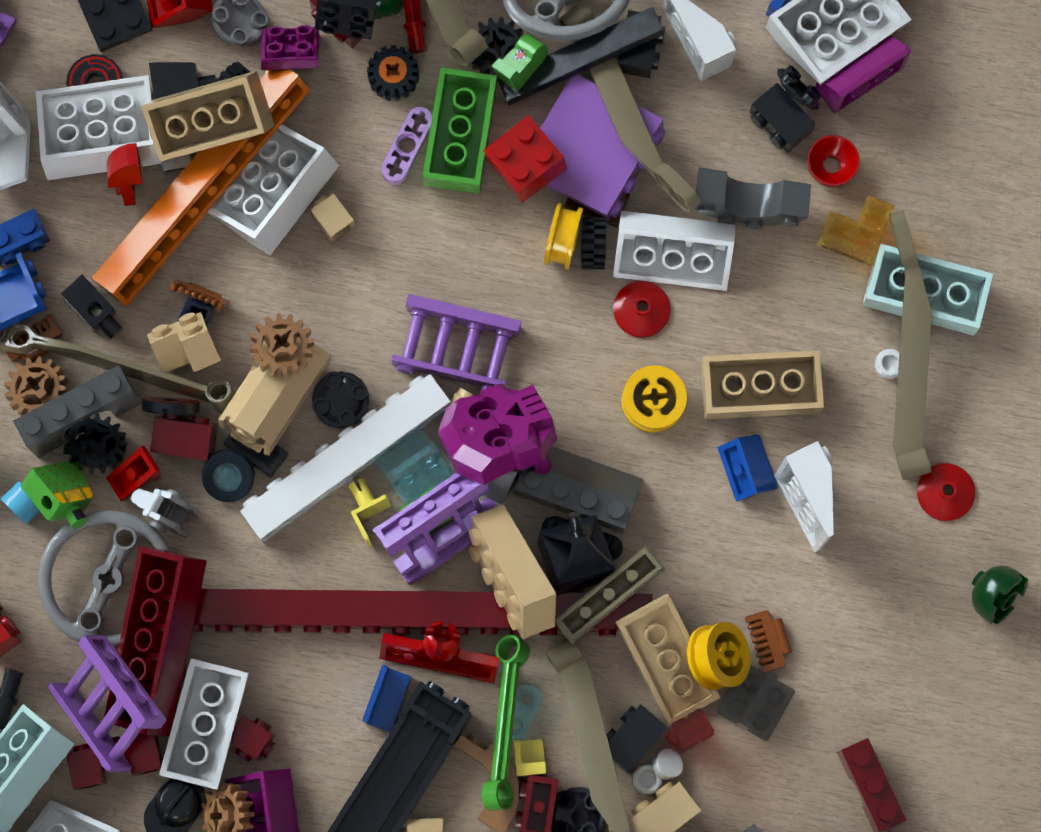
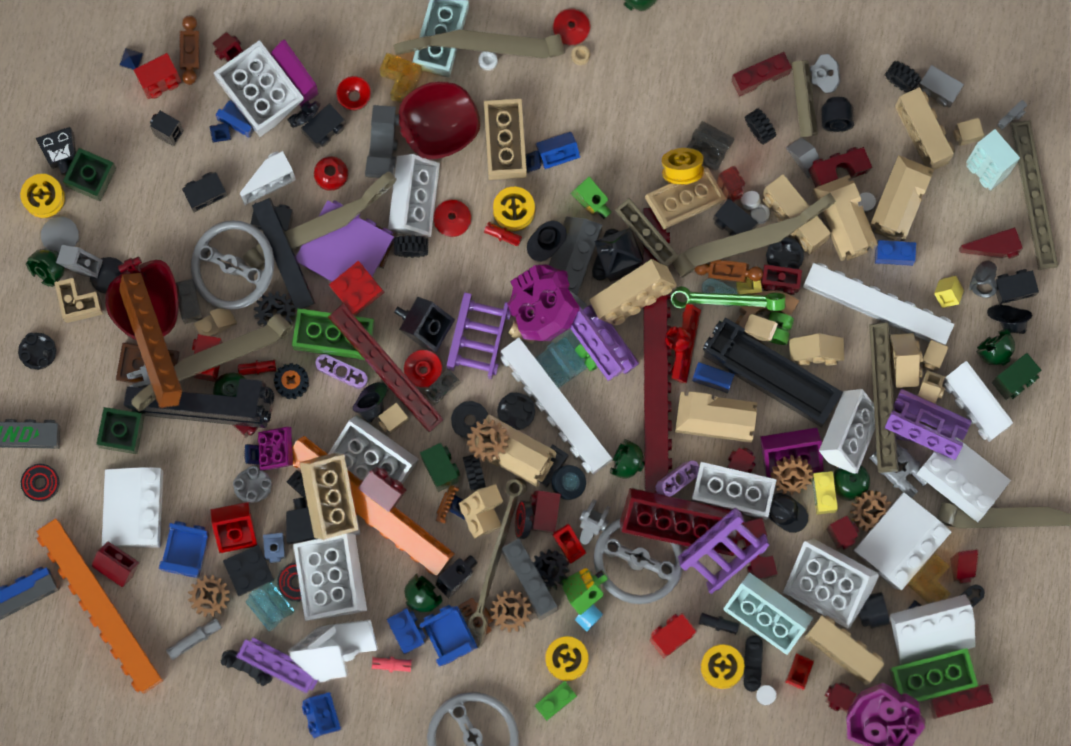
camera: 90 degrees left, 0 degrees up
red brick [107,143,143,206] -> none
light yellow bracket [348,478,391,548] -> none
bright green leg [492,34,548,92] -> none
yellow wheel [544,202,583,270] -> none
dark orange piece [745,610,792,673] -> none
white slope [774,441,834,553] -> none
none -> dark blue slope [244,444,260,465]
none -> clear light blue bracket [245,582,294,632]
none -> sand blue brick [263,533,286,563]
none -> red piece [314,156,348,191]
none -> dark red tile [328,304,444,432]
none -> black piece [352,382,388,423]
none -> brick [358,466,407,512]
none -> black piece [394,297,455,352]
none -> dark red piece [399,82,480,160]
none -> red dish [404,350,442,388]
none -> dark green cylinder [404,574,443,613]
none -> dark green brick [420,442,460,492]
none -> clear smoke leg [424,369,461,405]
none -> black tile [451,401,488,440]
none -> black tyre [463,454,486,491]
none -> red axle [484,222,522,246]
none -> dark blue slope [525,150,542,173]
none -> black piece [527,220,567,262]
none -> tan tile [571,45,590,65]
none -> bright green torso [571,177,612,219]
none -> dark green cylinder [610,439,645,479]
none -> lavender beam [656,461,699,496]
none -> tan brick [675,392,757,443]
none -> dark orange plate [694,260,763,283]
none -> black tyre [744,108,777,145]
none -> tan slope [744,314,778,341]
none -> bright green wheel [768,312,794,345]

